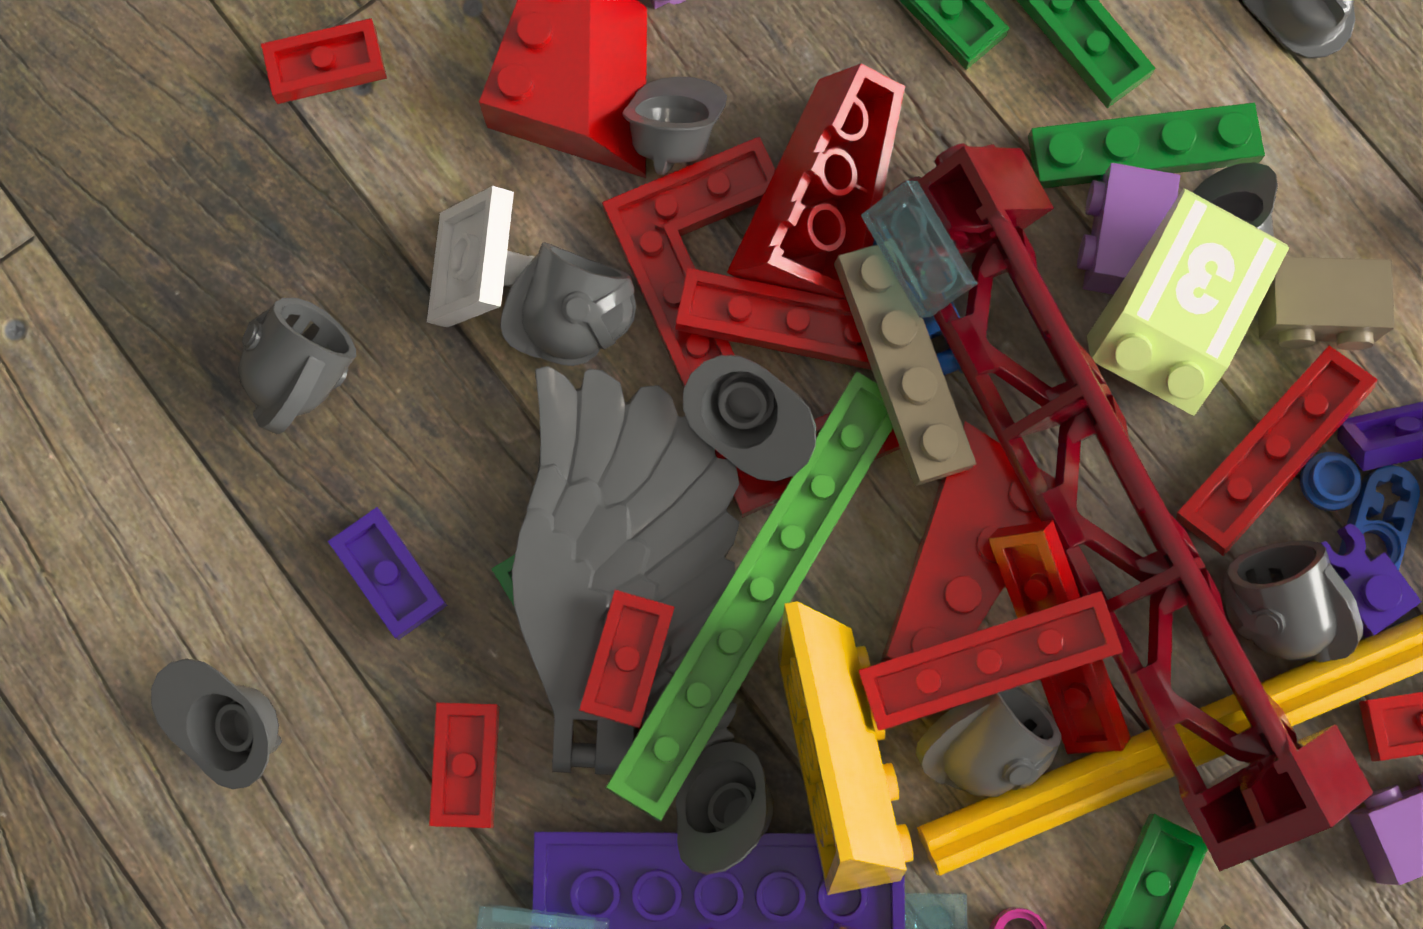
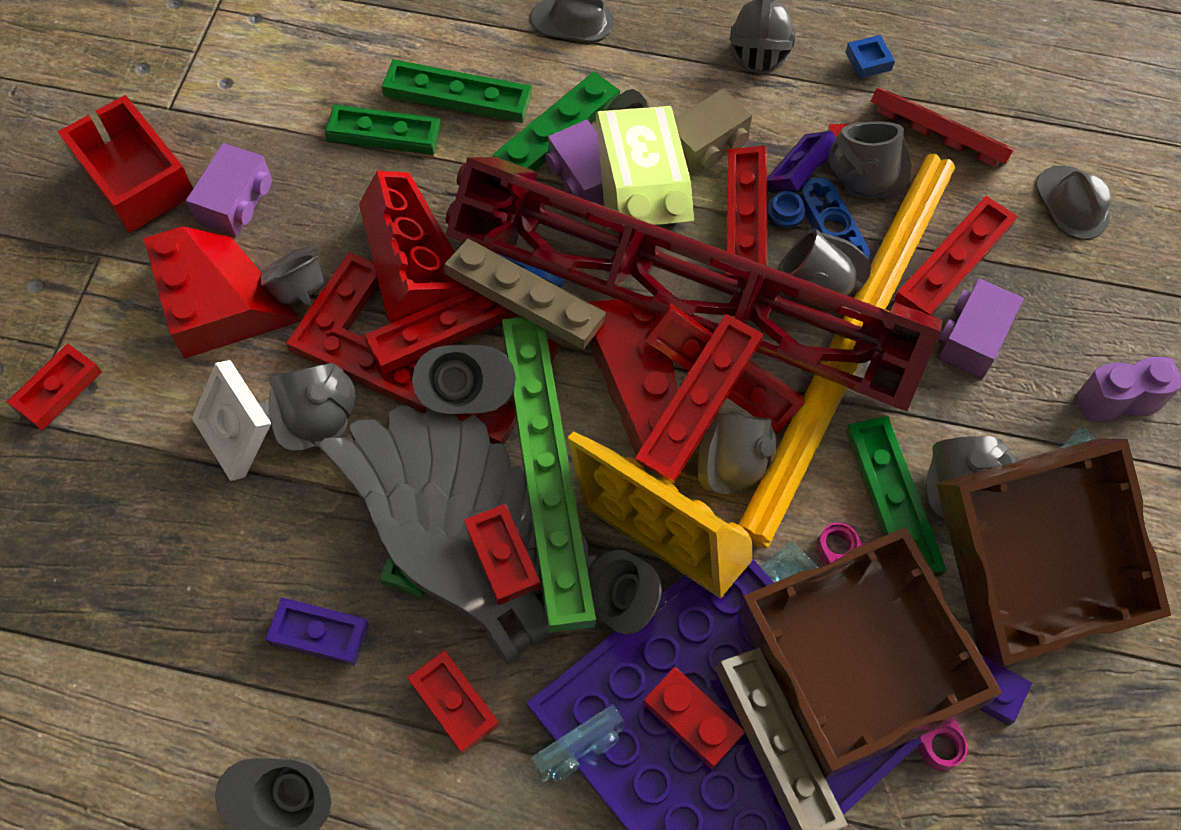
camera: 40 degrees left, 15 degrees down
dark grey helmet [238,298,356,434] -> none
clear light blue plate [861,180,977,318] -> none
dark purple plate [1321,523,1422,638] -> none

